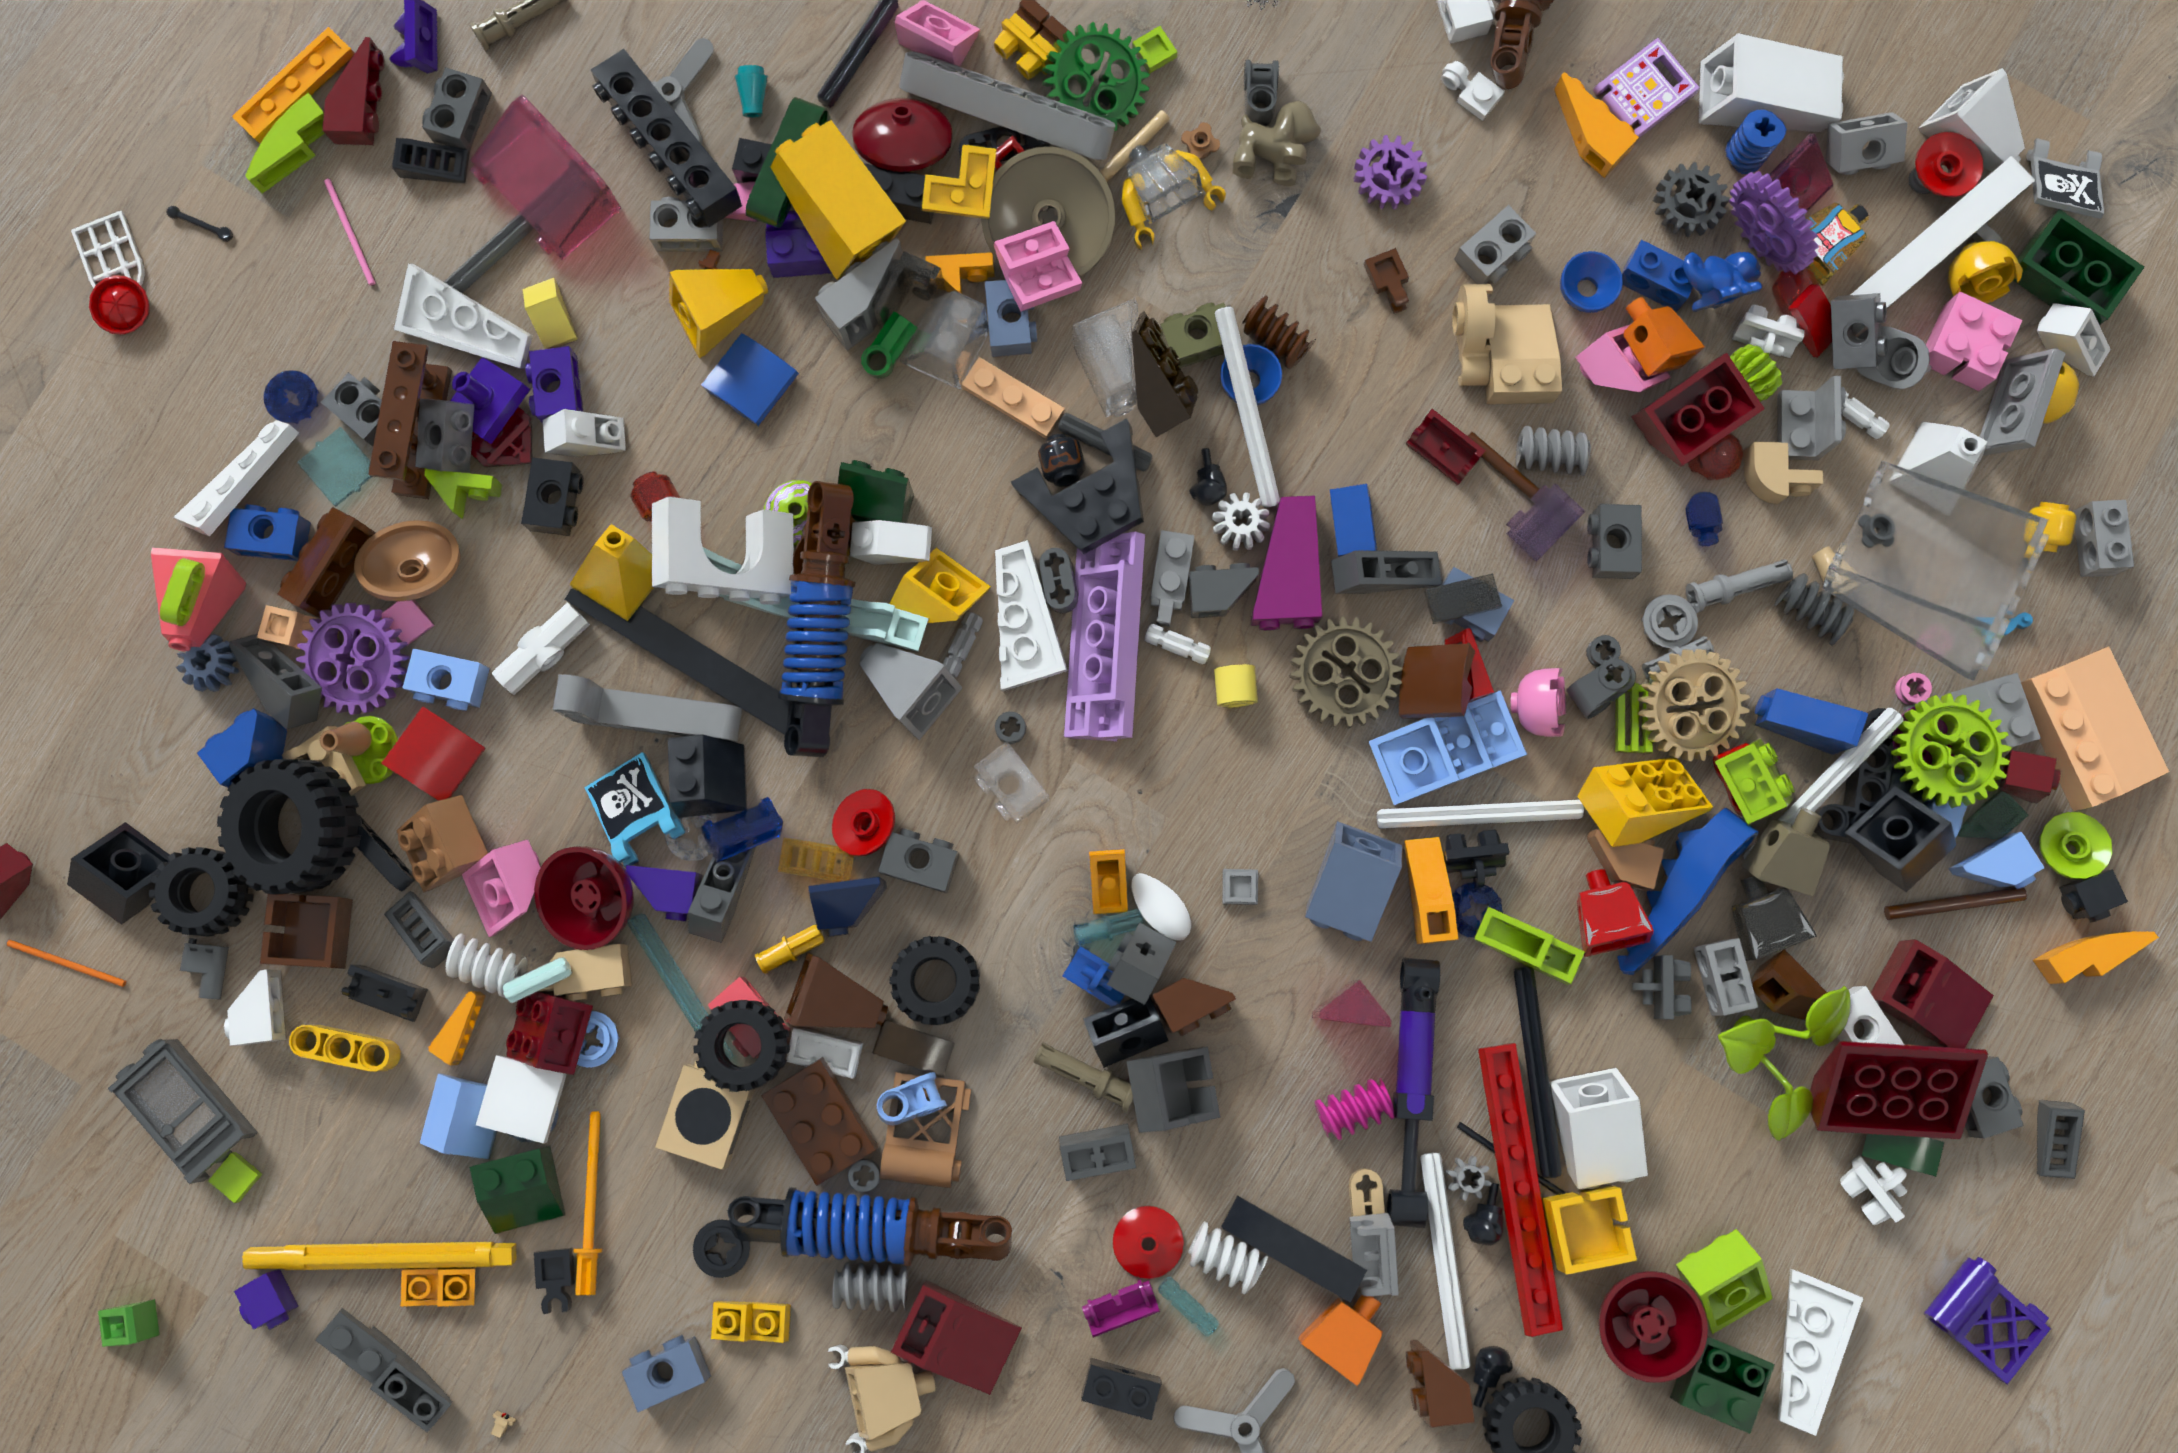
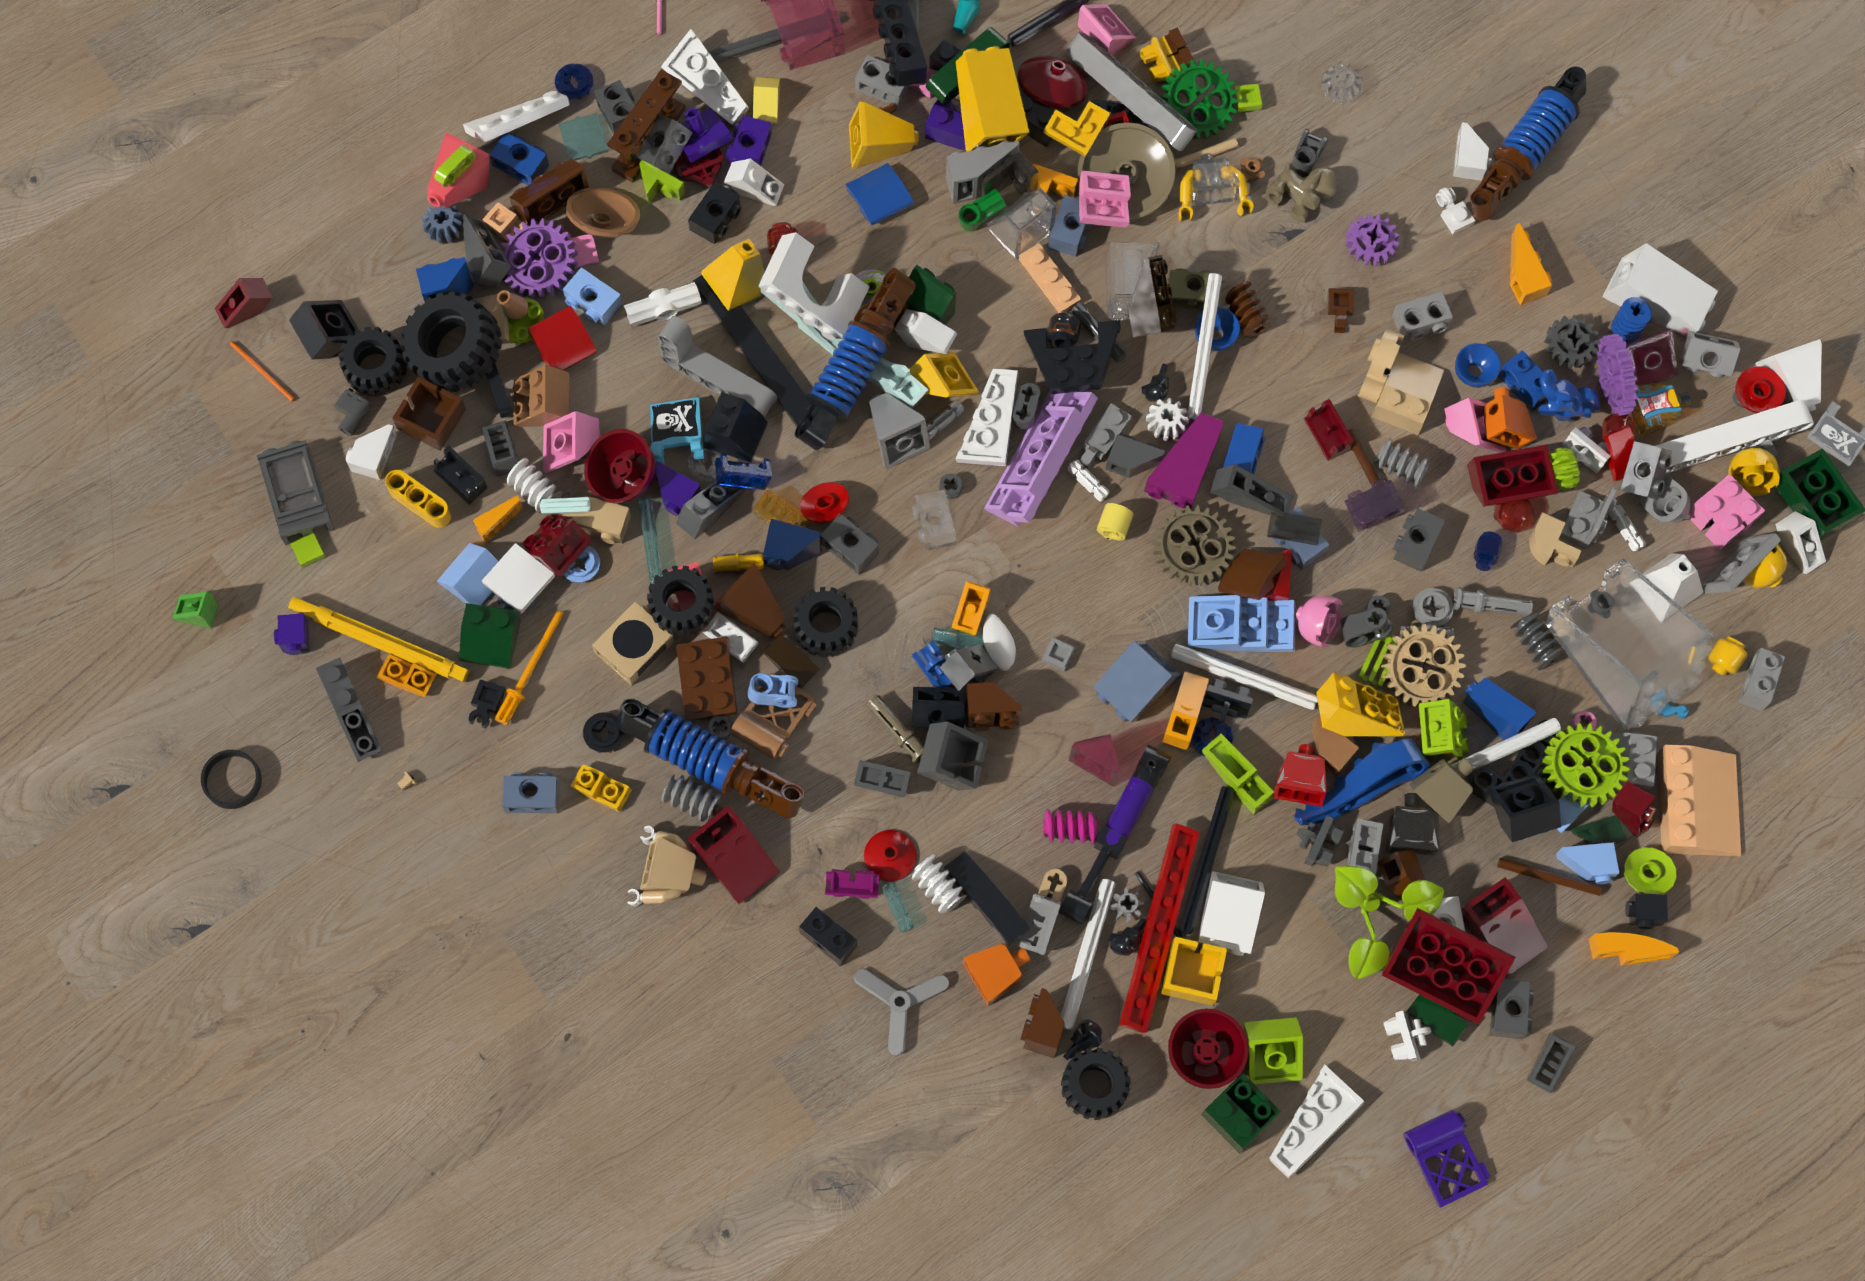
camera: 20 degrees right, 10 degrees down
lavender container [1593,38,1700,139] -> none

